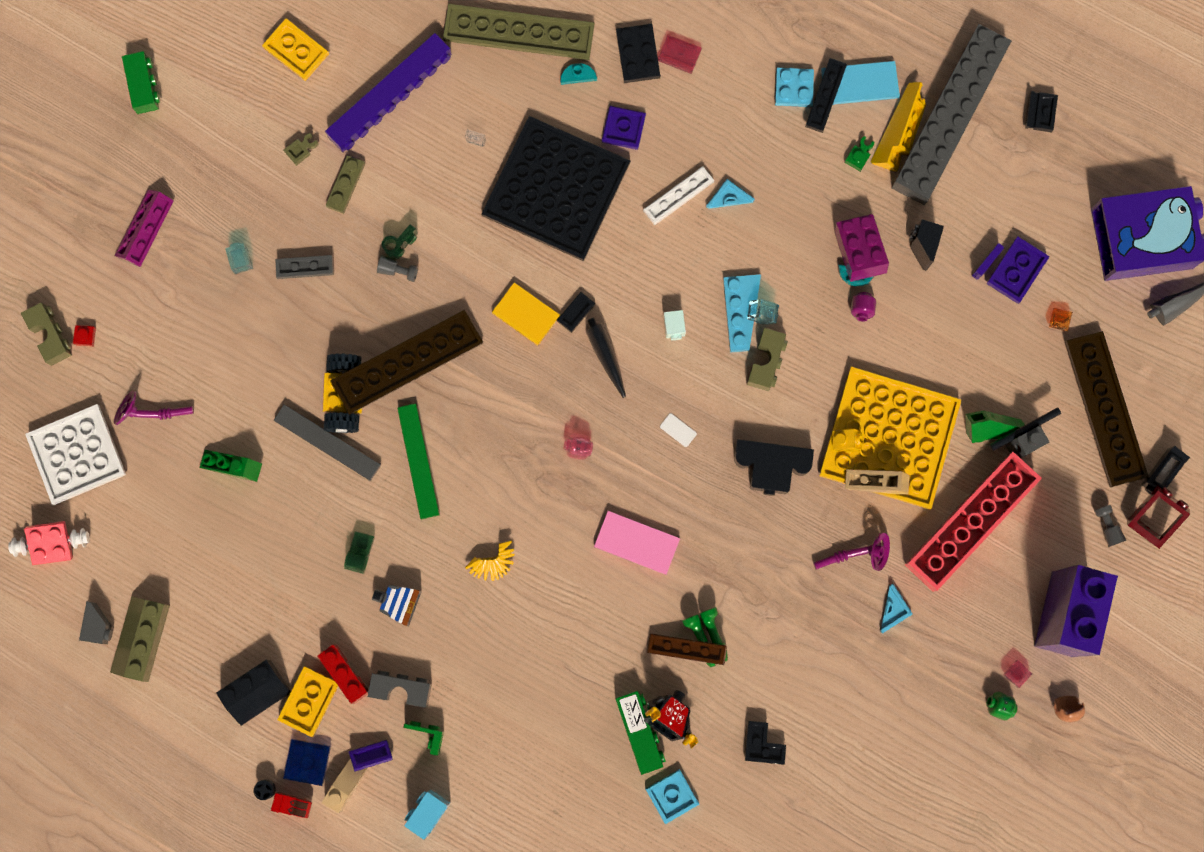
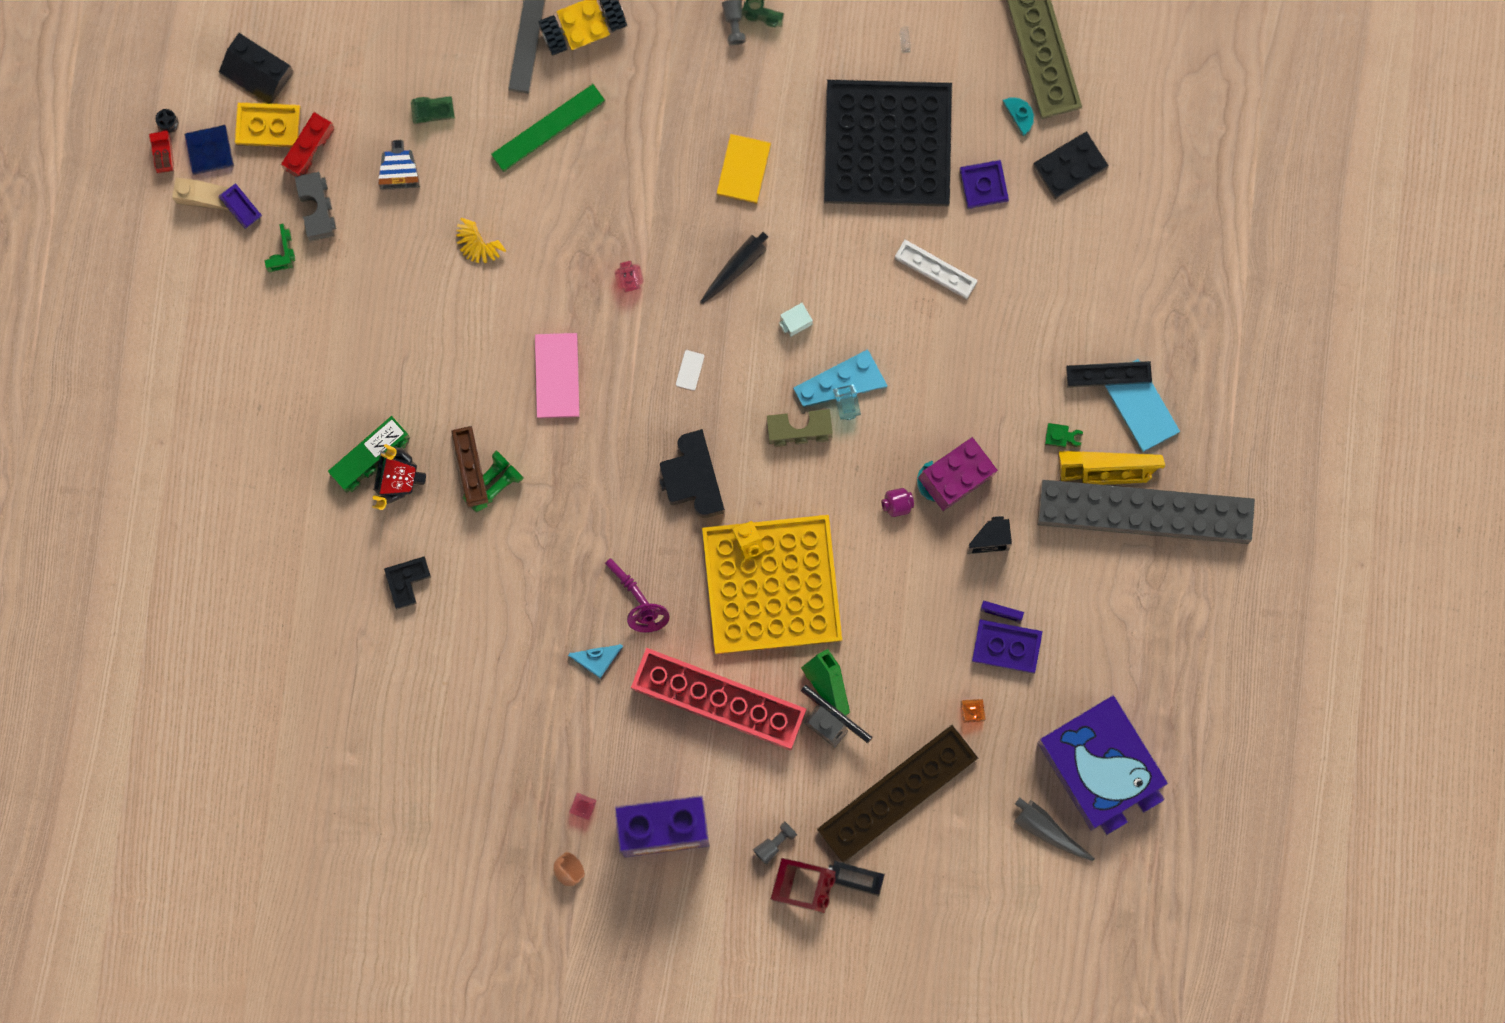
camera: 70 degrees right, 0 degrees up
dark brown plate [330,310,483,415] -> none
medium azure brick [404,790,450,840] -> none
black tile [557,292,595,333] -> none
medium azure tile [646,769,699,824] -> none
clear pink plate [658,35,702,74] -> none
medium azure tile [706,179,755,209] -> none
medium azure plate [775,68,814,107] -> none
tan slope [845,470,910,495] -> none
green head [986,691,1018,721] -> none
black plate [1025,91,1058,133] -> none

